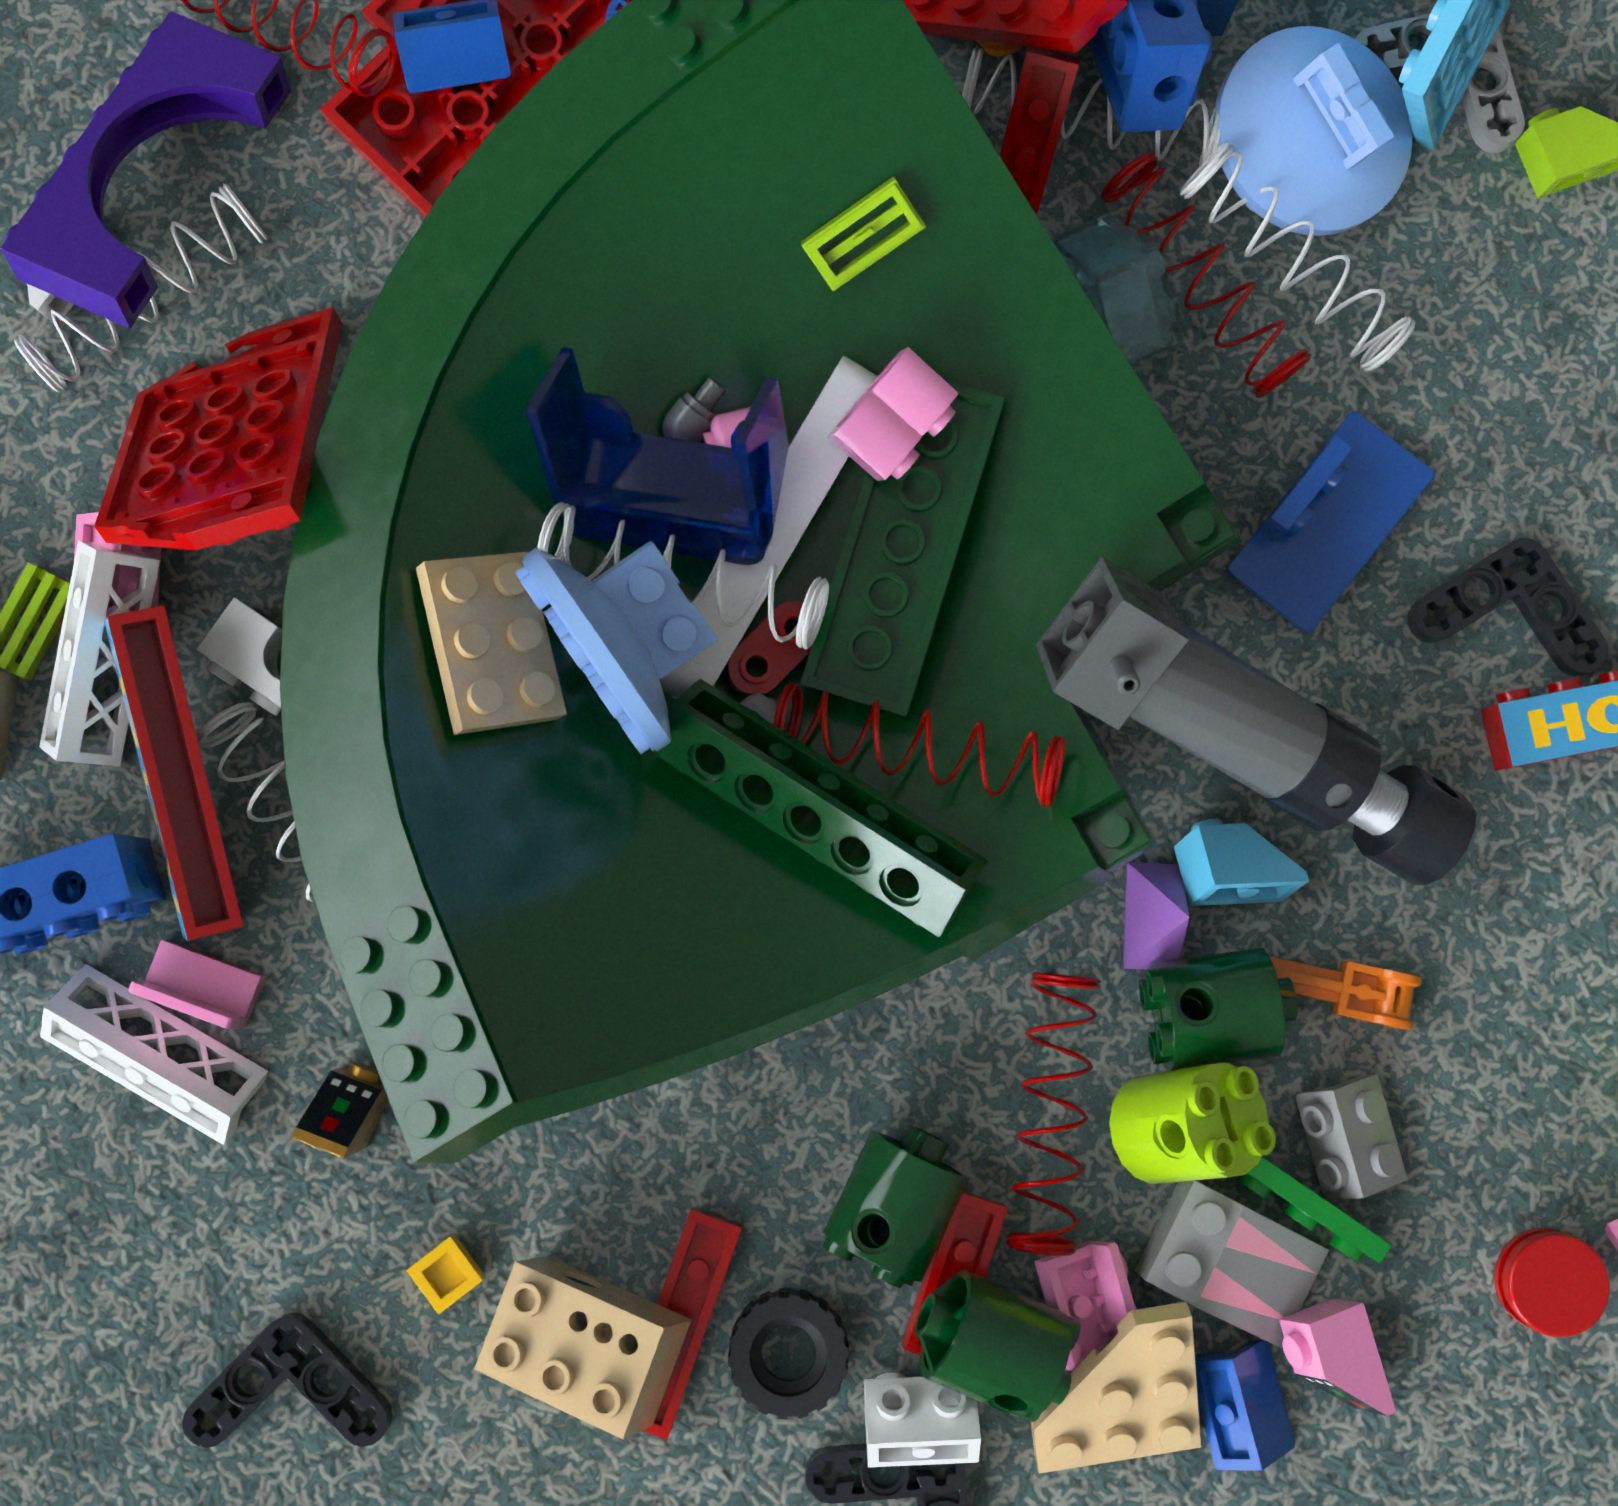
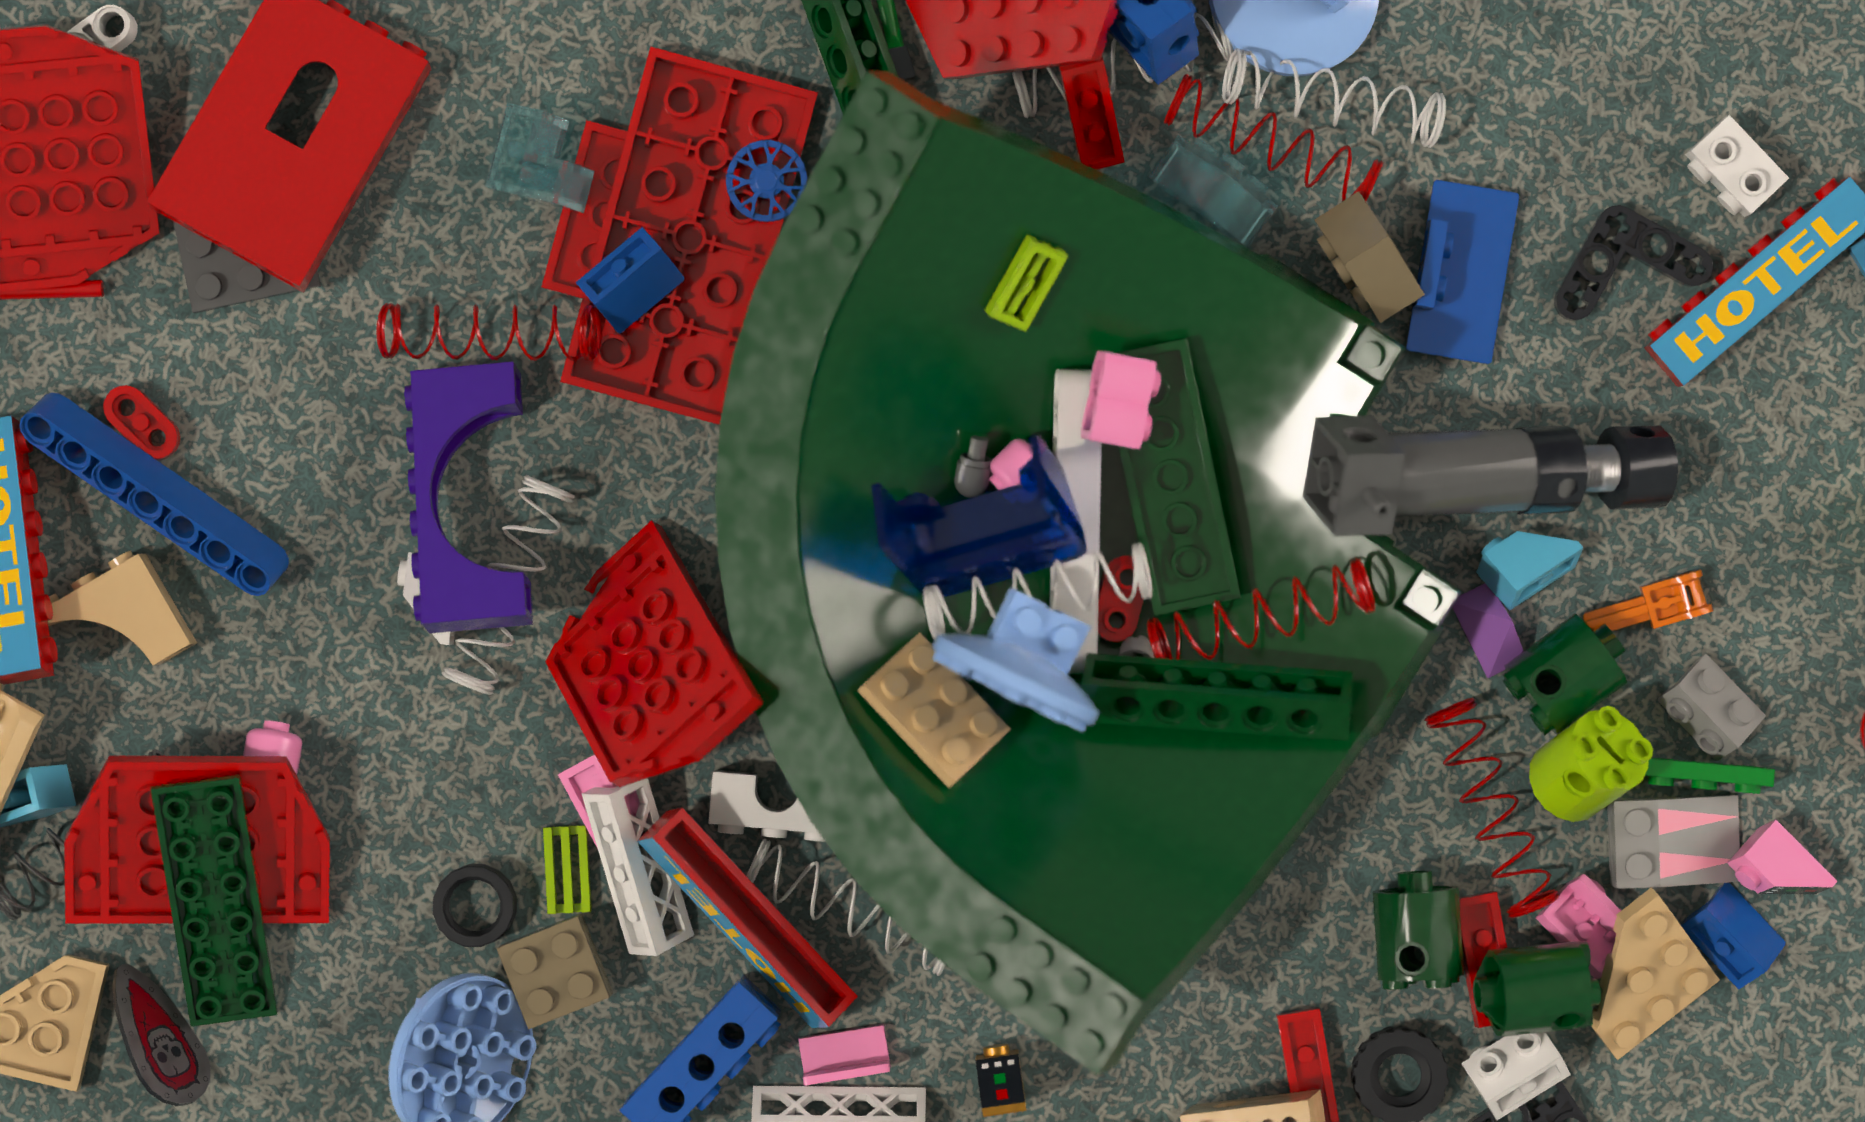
camera: 30 degrees left, 5 degrees up
none -> dark tan brick [1314,191,1425,323]

